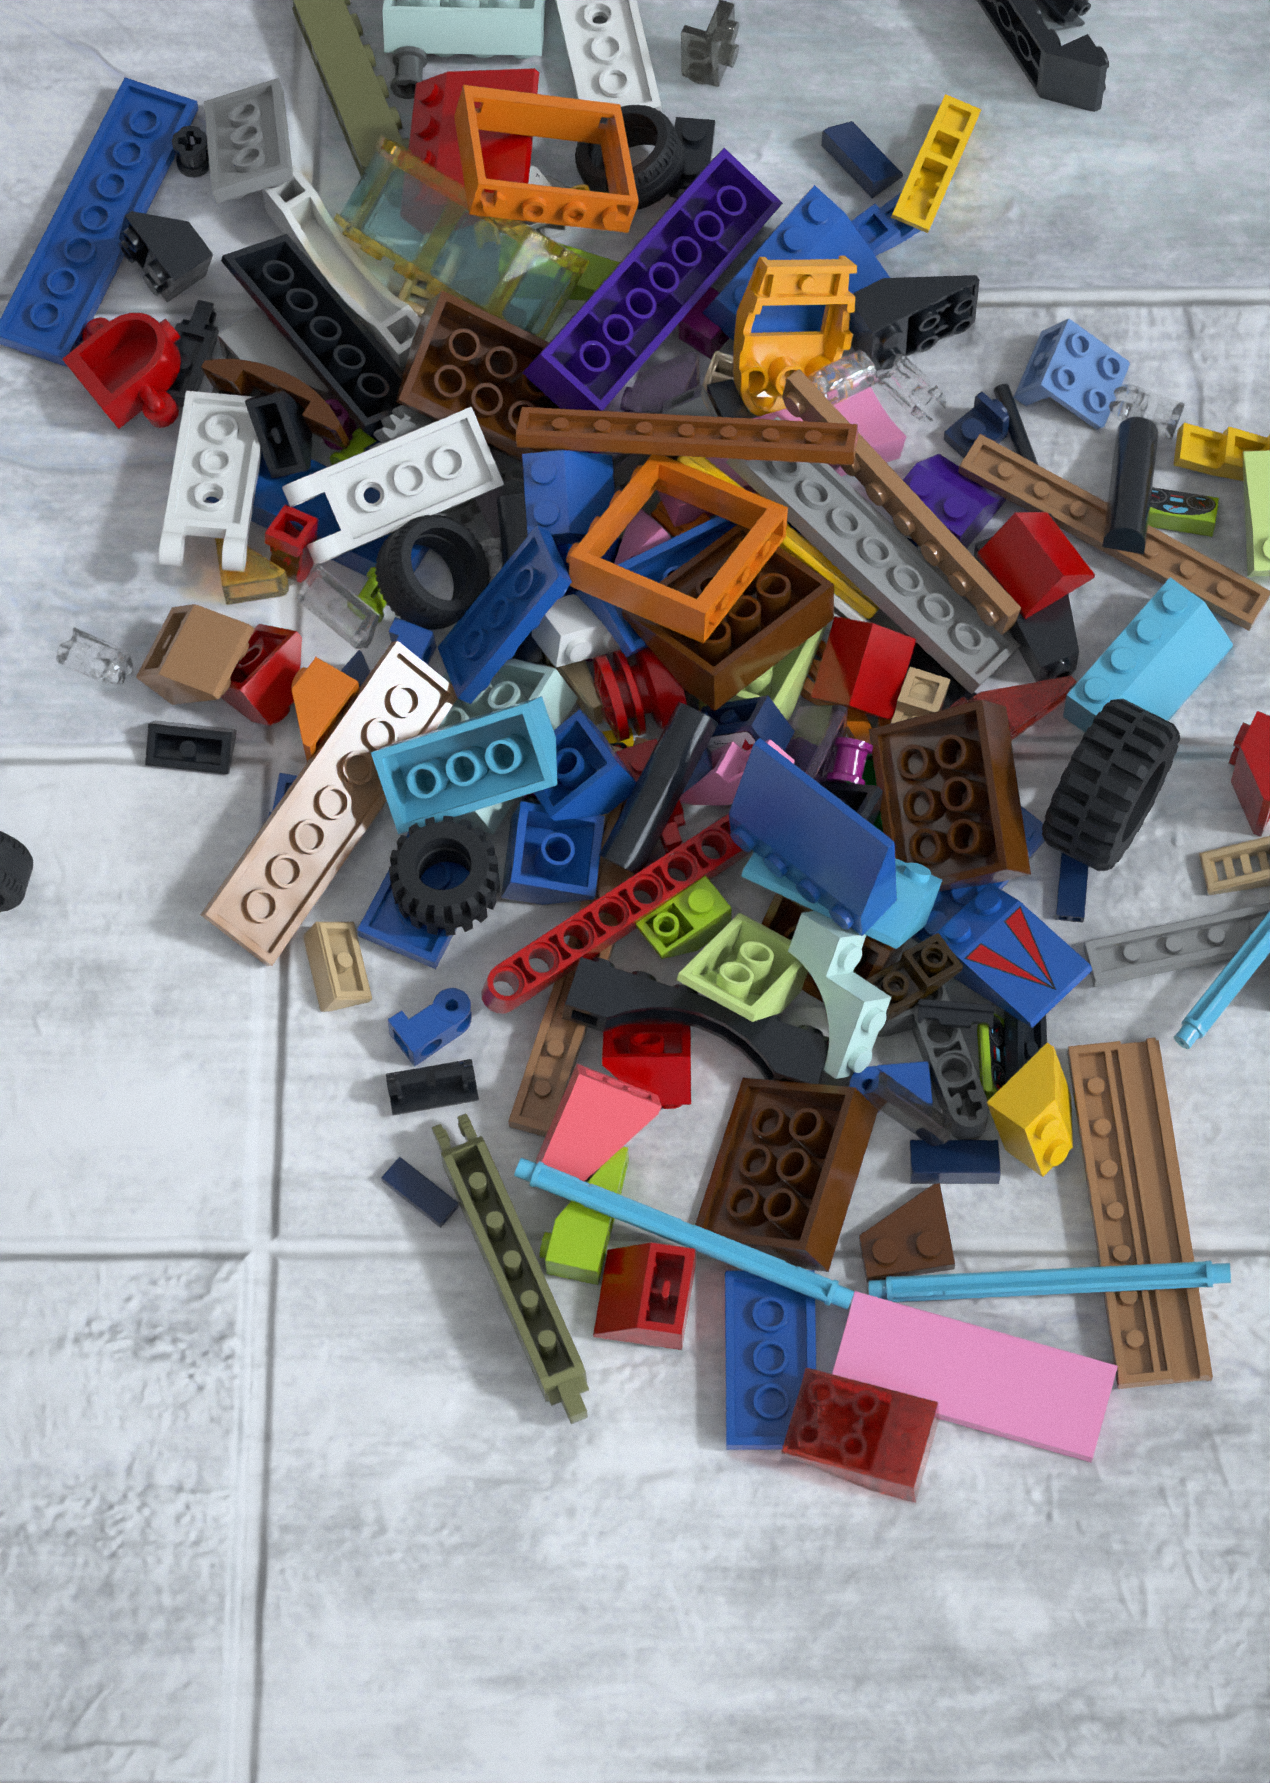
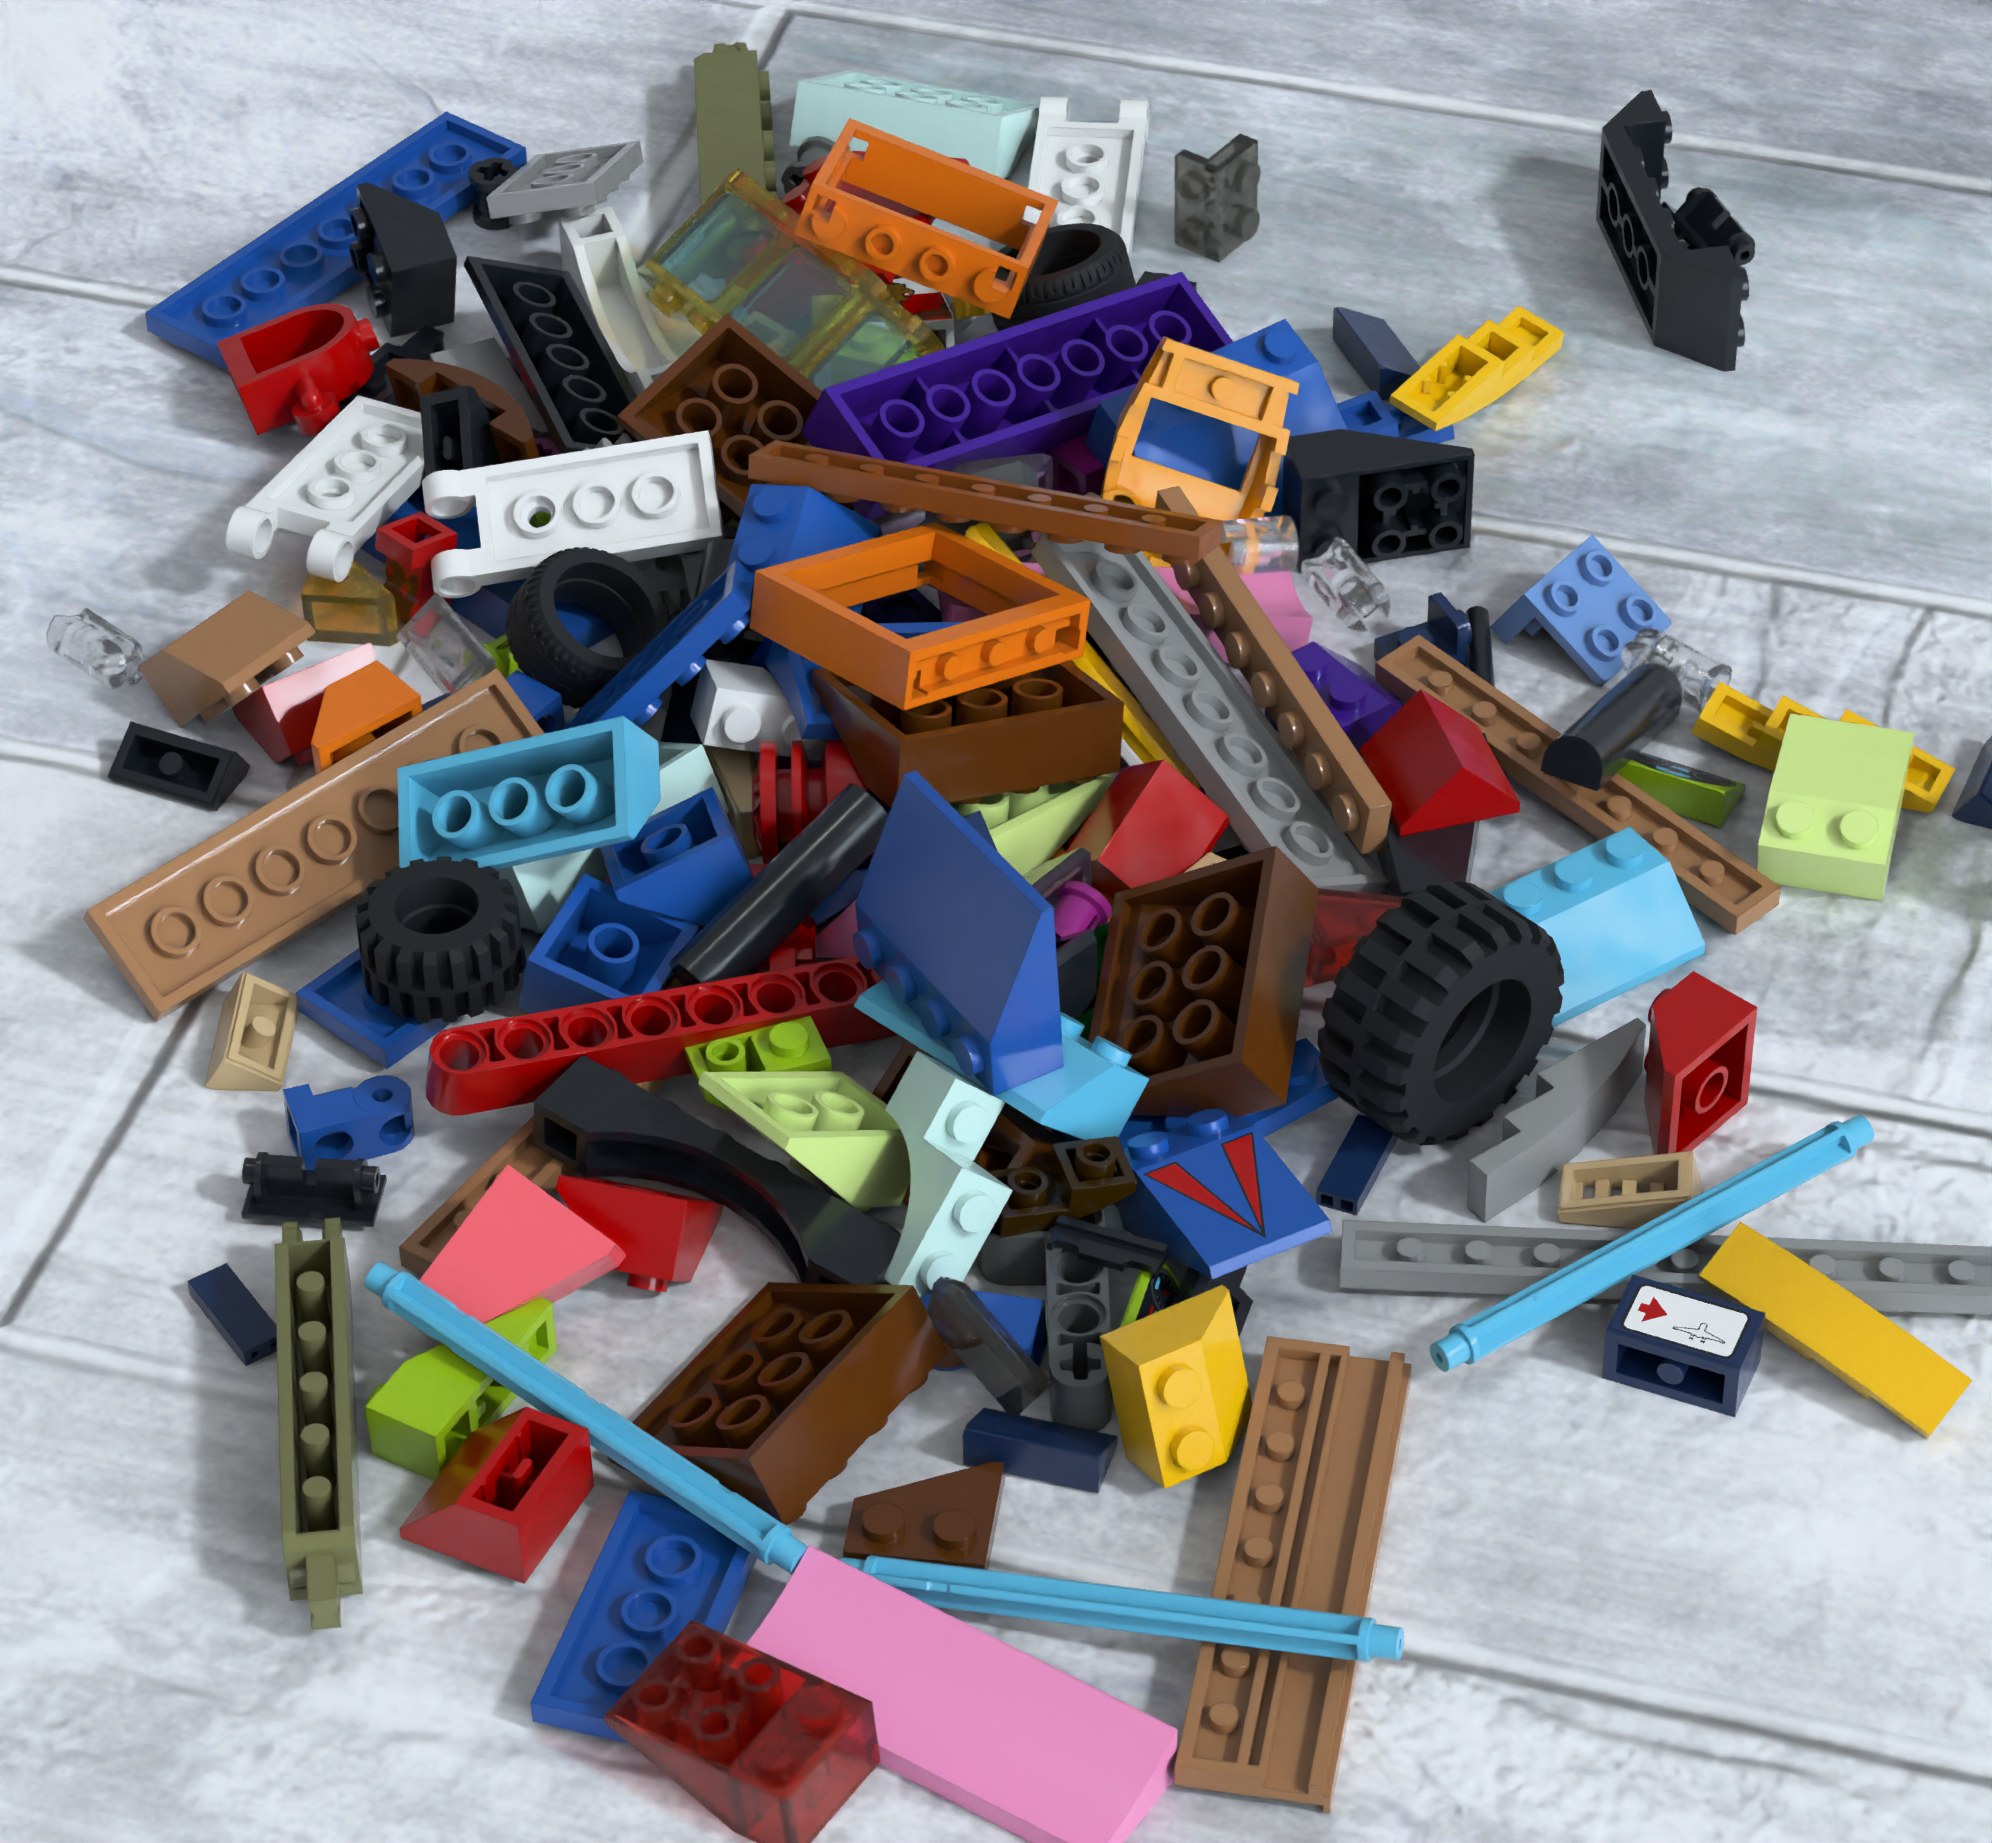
camera: 15 degrees right, 25 degrees down
none -> light grey slope [1467,1017,1646,1223]

